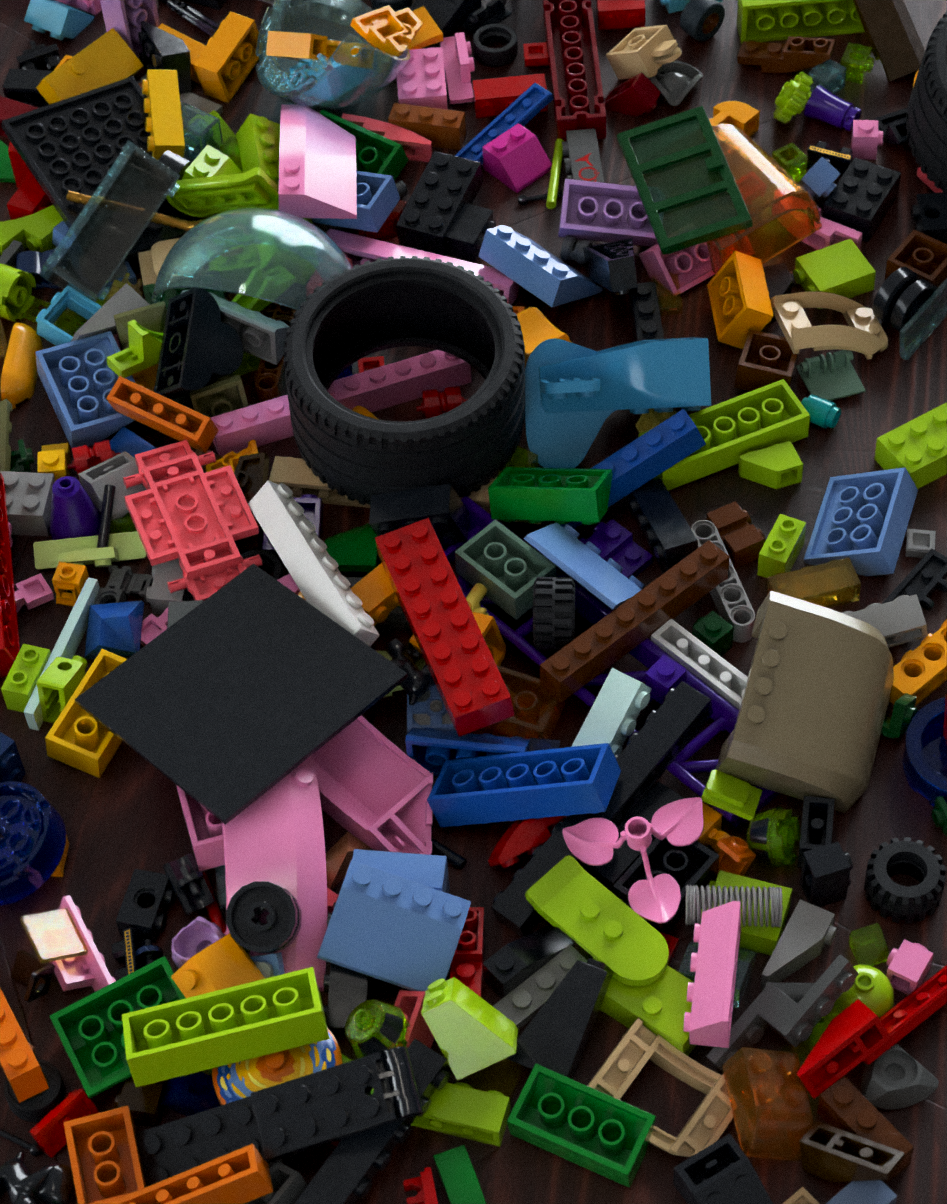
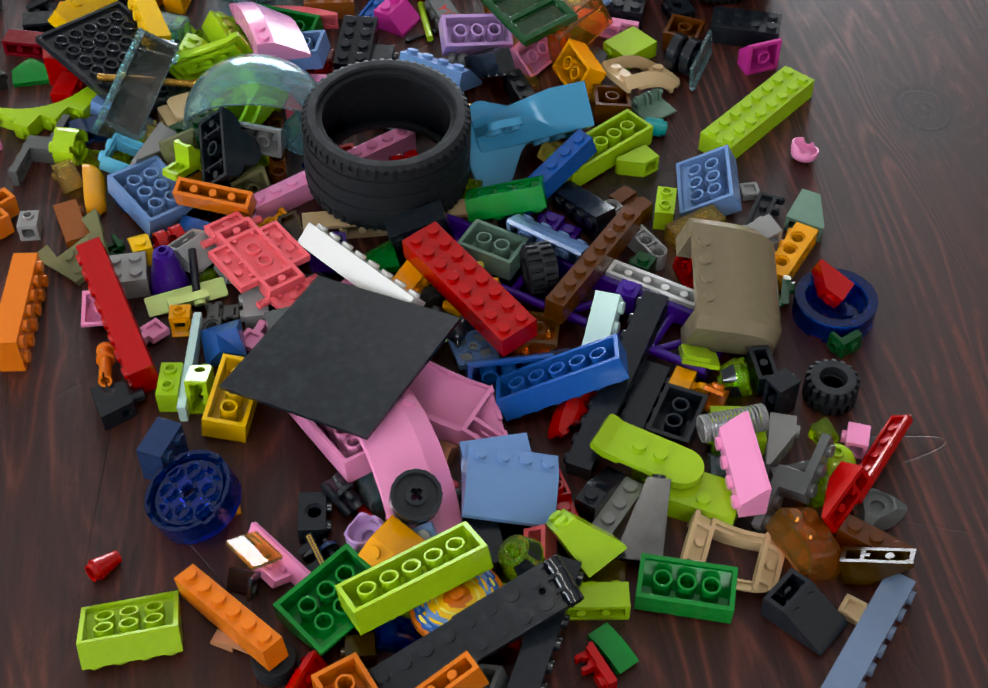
camera: 20 degrees left, 5 degrees down
bright pink plant [562,797,704,924] -> none

